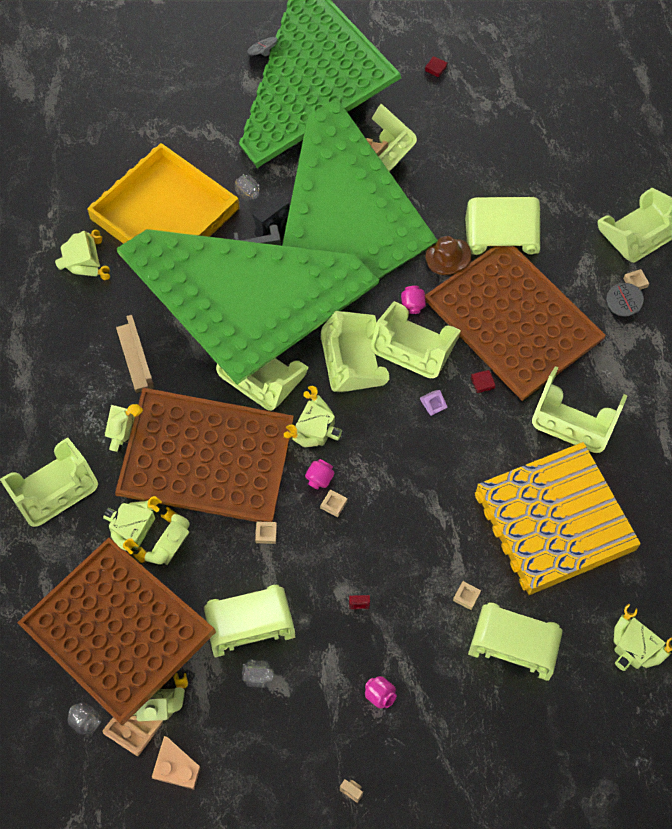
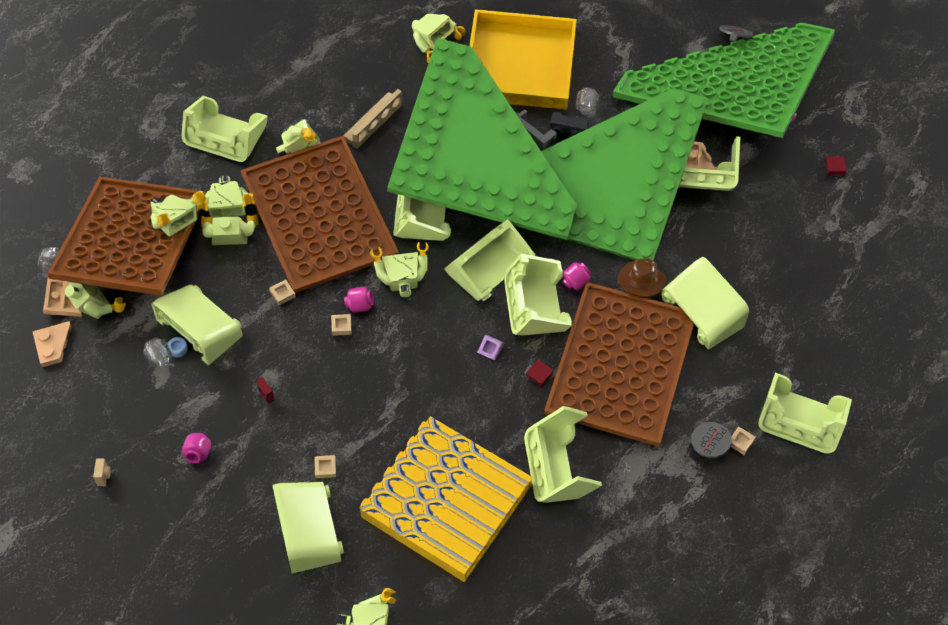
camera: 55 degrees right, 5 degrees down
none -> yellowish green torso [151,191,206,237]
none -> light blue tile [167,337,188,357]

